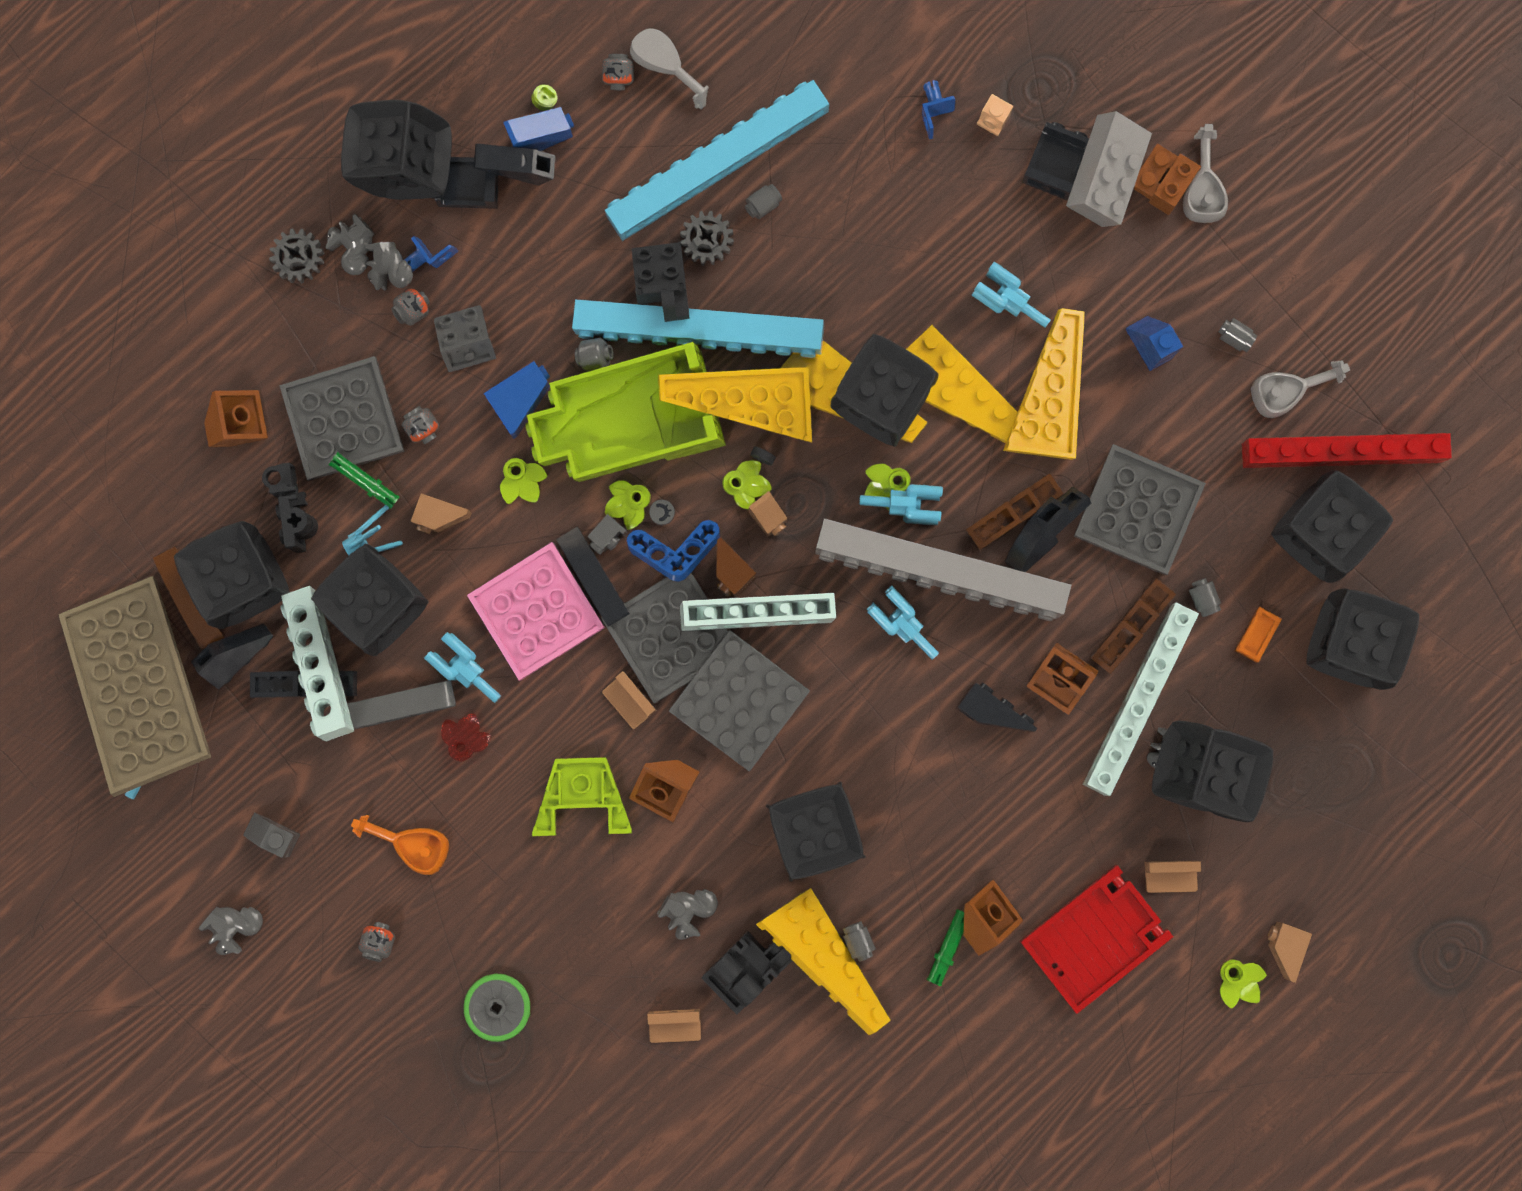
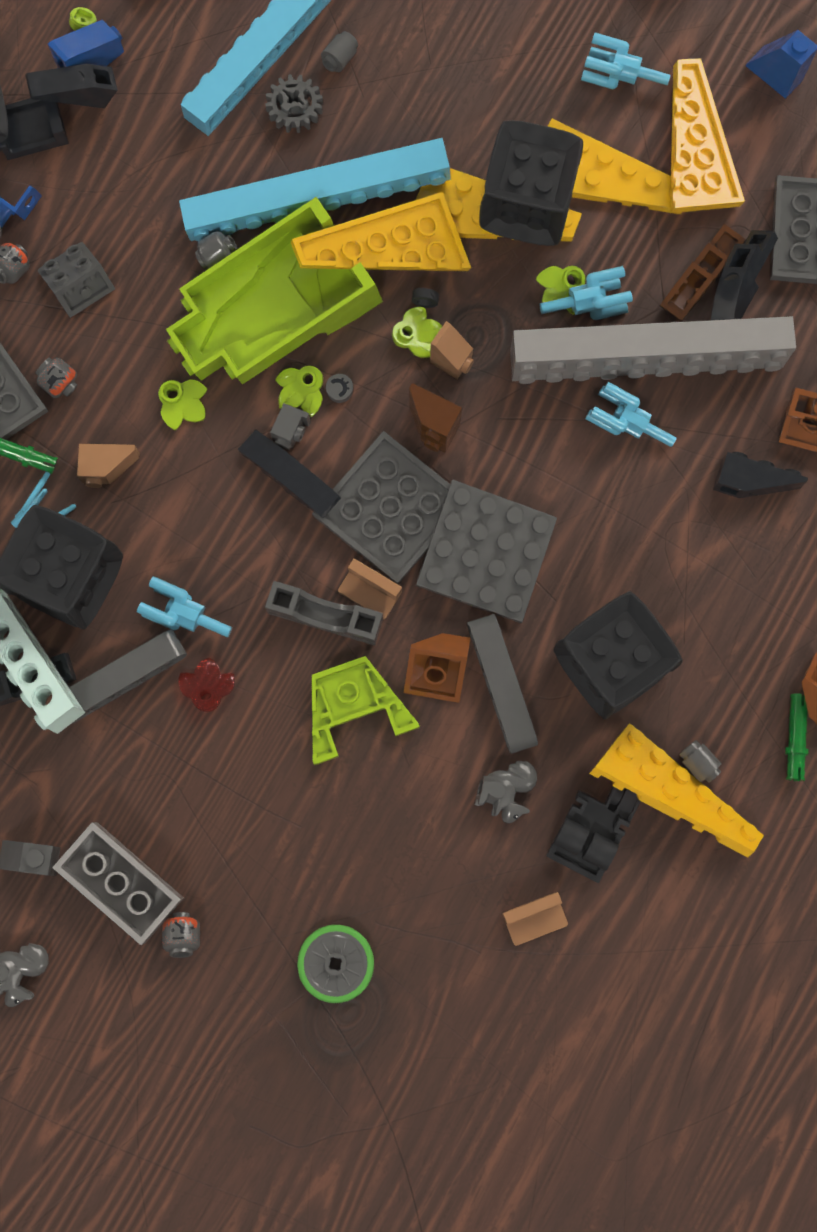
camera: 20 degrees left, 5 degrees down
orange piece [351,815,449,875] -> none
bright pink plate [467,542,605,681] -> none
blue slope [484,361,550,439] -> none
blue beam [627,520,720,581] -> none
black plate [631,242,690,322] -> none
light aqua brick [680,593,836,631] -> none
none -> light grey brick [52,822,184,945]
none -> dark grey arch [265,581,383,646]
none -> dark grey beam [467,614,538,754]

